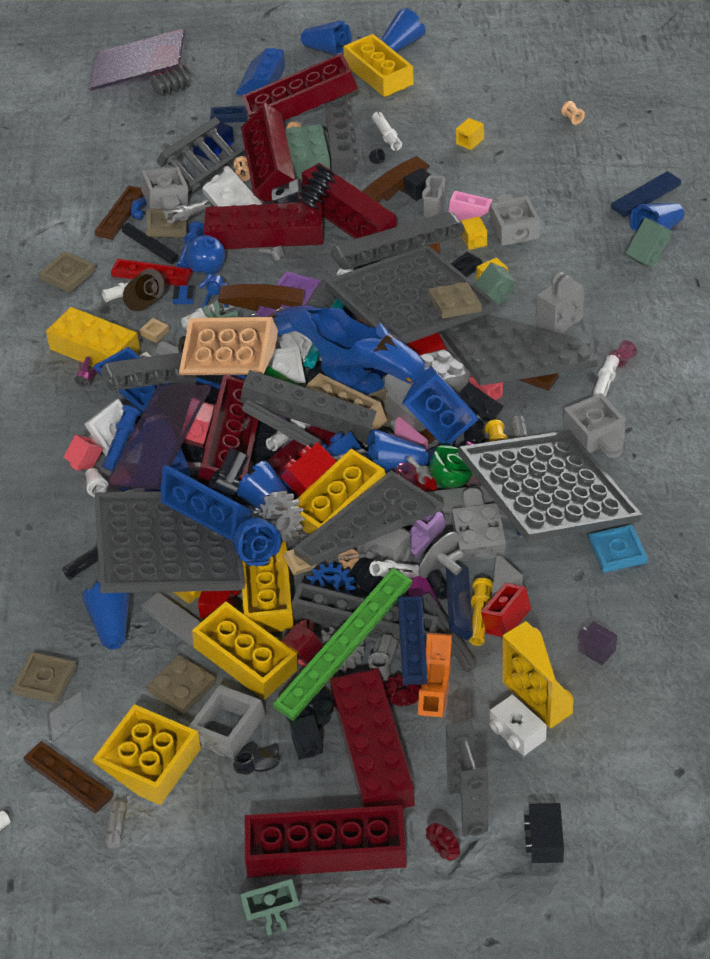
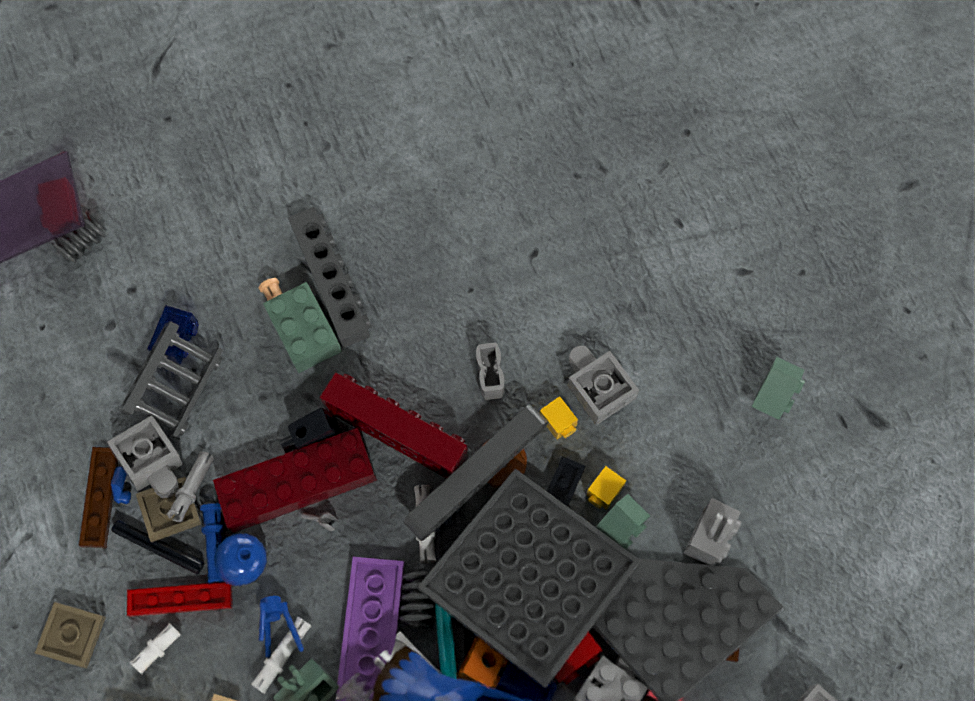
camera: 20 degrees left, 25 degrees up
dark brown piece [123,269,165,311] -> none
tile [172,285,195,304] -> none
white wing [202,166,262,207] -> none
dark blue tile [210,106,248,123] -> none
reddish brown slope [218,284,304,311] -> none
light nougat bush [233,156,250,181] -> none
blue slope [236,48,285,96] -> none
dark red brick [241,102,296,202] -> none
dark red brick [242,53,358,122] -> none
black piece [297,164,336,210] -> none
blue cone [301,20,351,56] -> none
yellow brick [343,34,414,97] -> none
reddish brown slope [362,156,430,202] -> none
black hinge [369,148,385,164] -> none
white pin [372,112,402,151] -> none
blue cone [380,8,426,52] -> none
black brick [404,168,432,201] -> none
dark tan plate [428,282,482,319] -> none
bright pink slope [448,191,492,221] -> none
yellow brick [456,118,484,150] -> none
light nougat bush [561,101,585,125] -> none
white pin [591,355,619,397] -> none
clear pink bush [609,340,637,367] -> none
dark blue tile [611,171,681,217] -> none
blue cone [630,203,684,233] -> none

